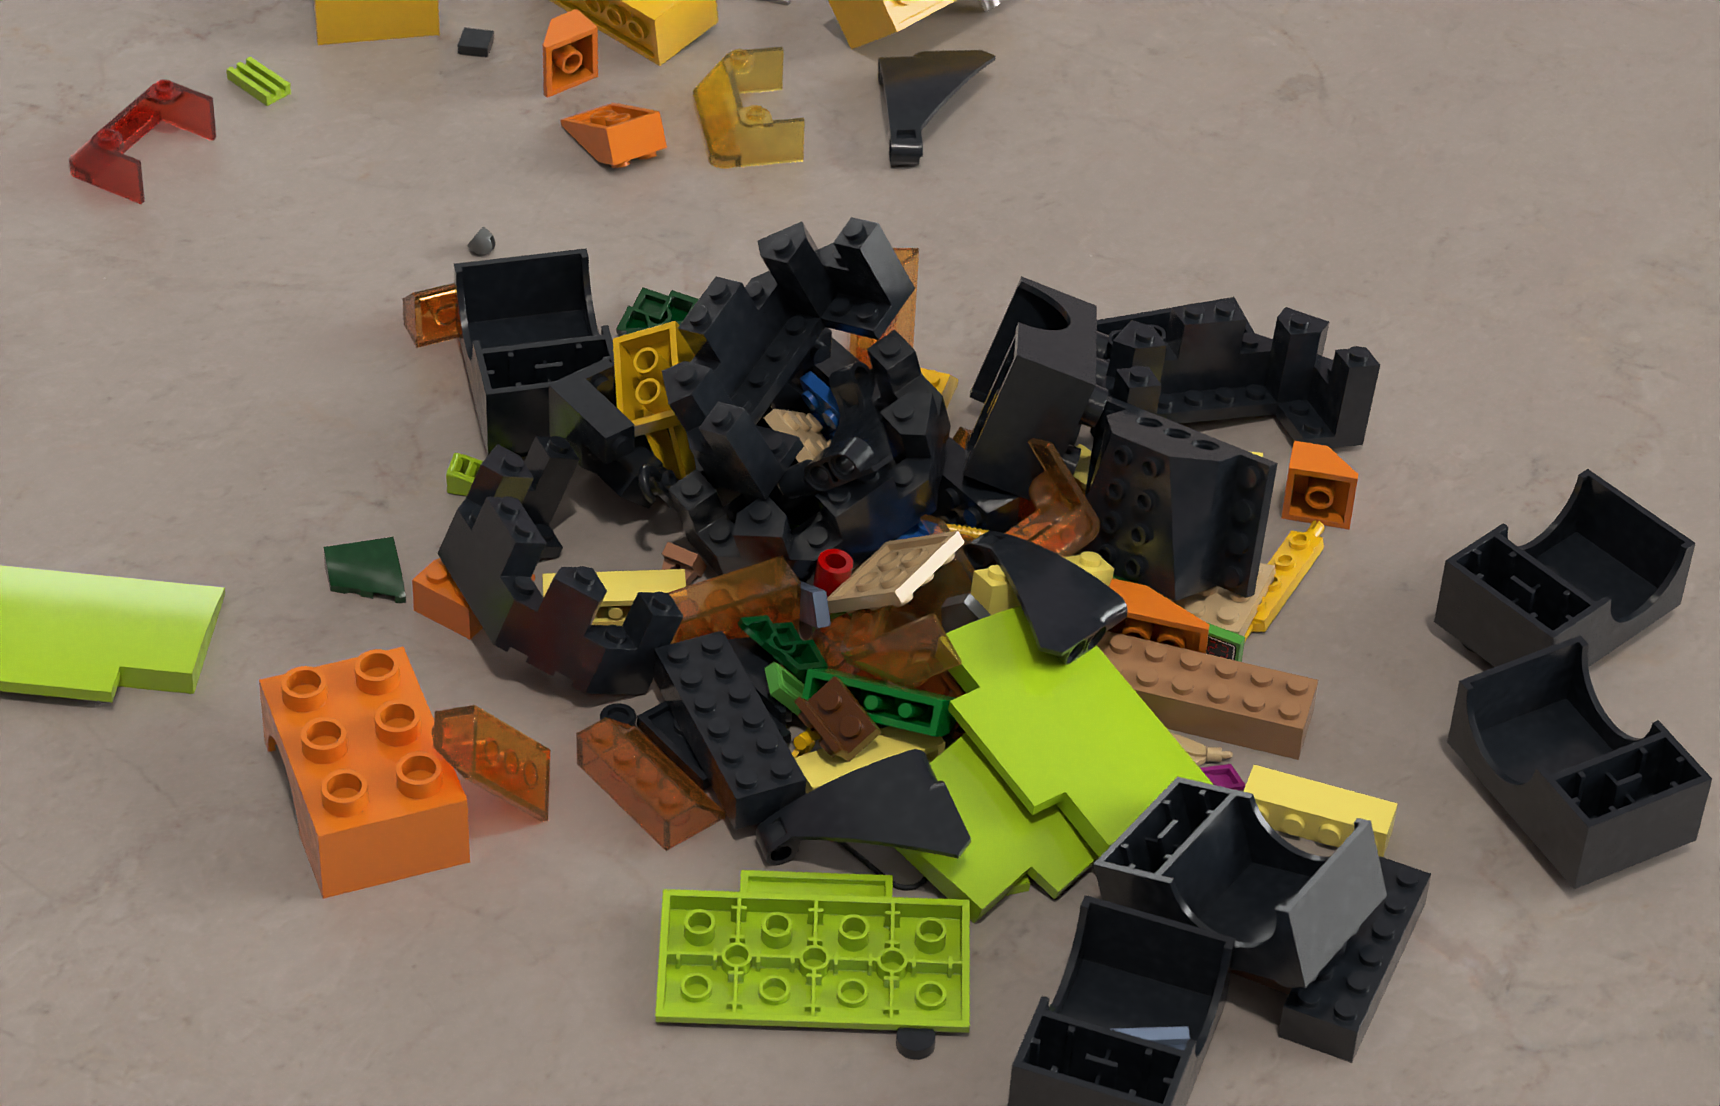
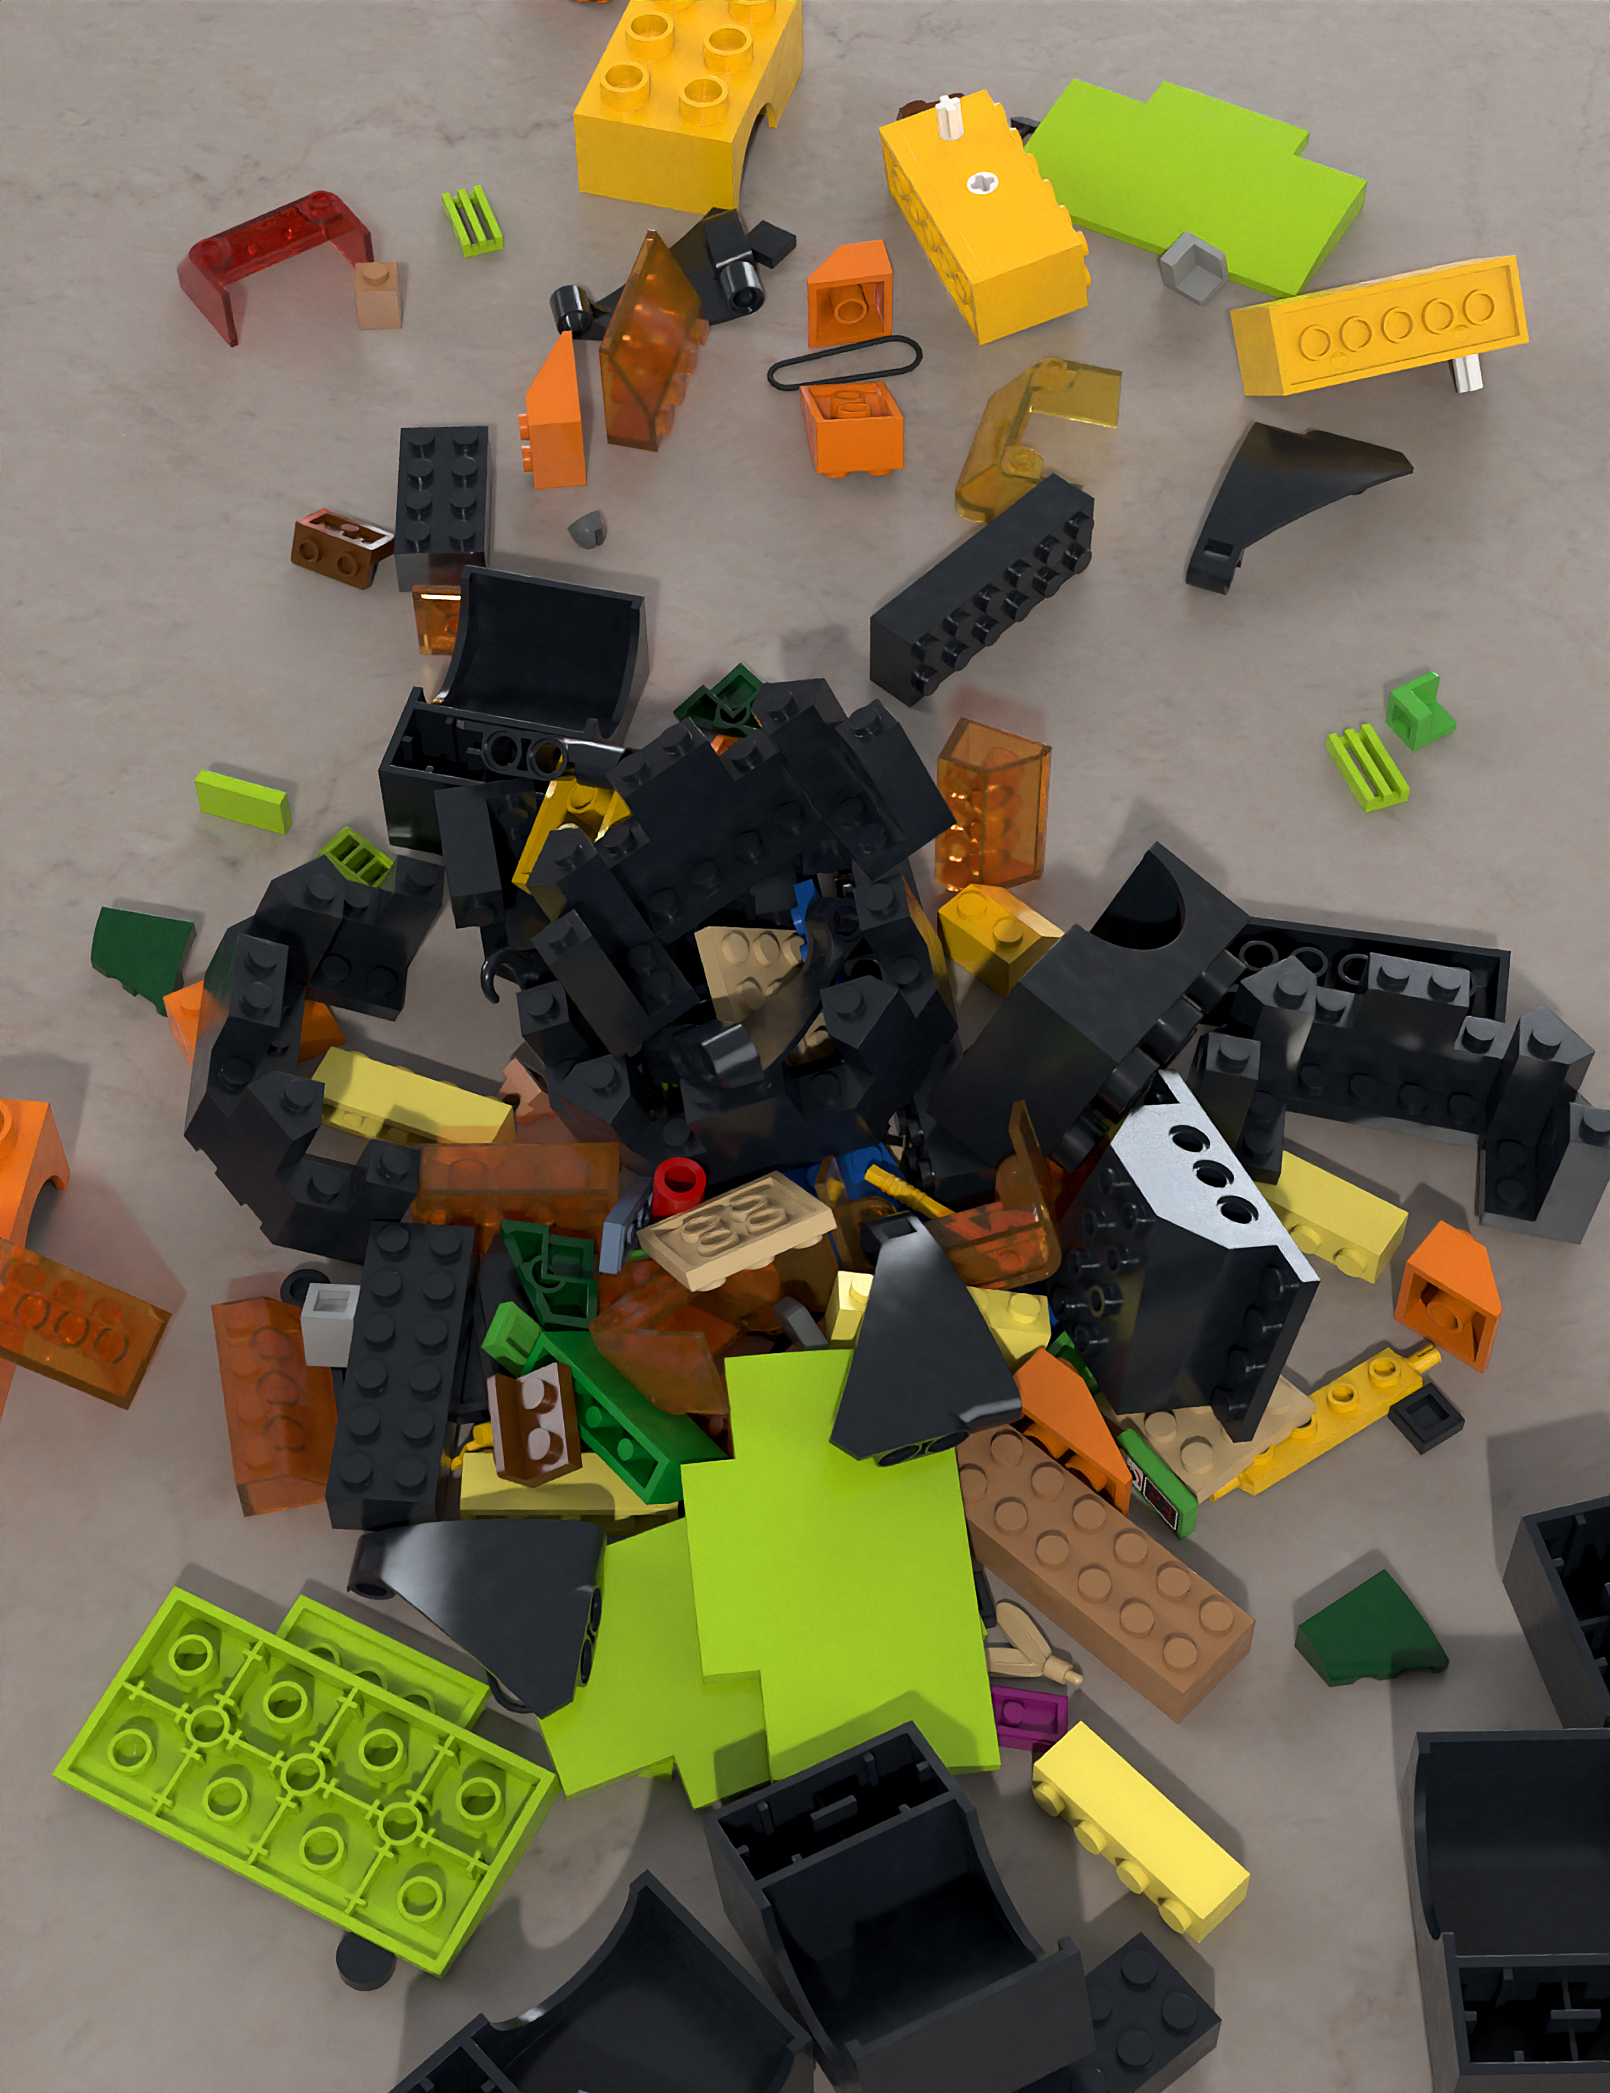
camera: 30 degrees right, 10 degrees up
none -> lime tile [194,769,293,835]
none -> reddish brown bracket [291,508,395,590]
none -> light grey panel [300,1283,361,1367]
none -> medium nougat brick [354,262,403,330]
none -> black brick [394,425,493,592]
none -> black panel [457,720,641,791]
none -> orange slope [518,331,587,490]
none -> black panel [549,207,764,341]
none -> clear orange slope [599,229,709,452]
none -> black piece [767,335,923,391]
none -> black brick [870,472,1095,708]
none -> dark green slope [1294,1569,1450,1687]
none -> lime tile [1326,723,1410,813]
none -> bright green panel [1385,671,1457,752]
none -> black tile [1388,1383,1465,1455]

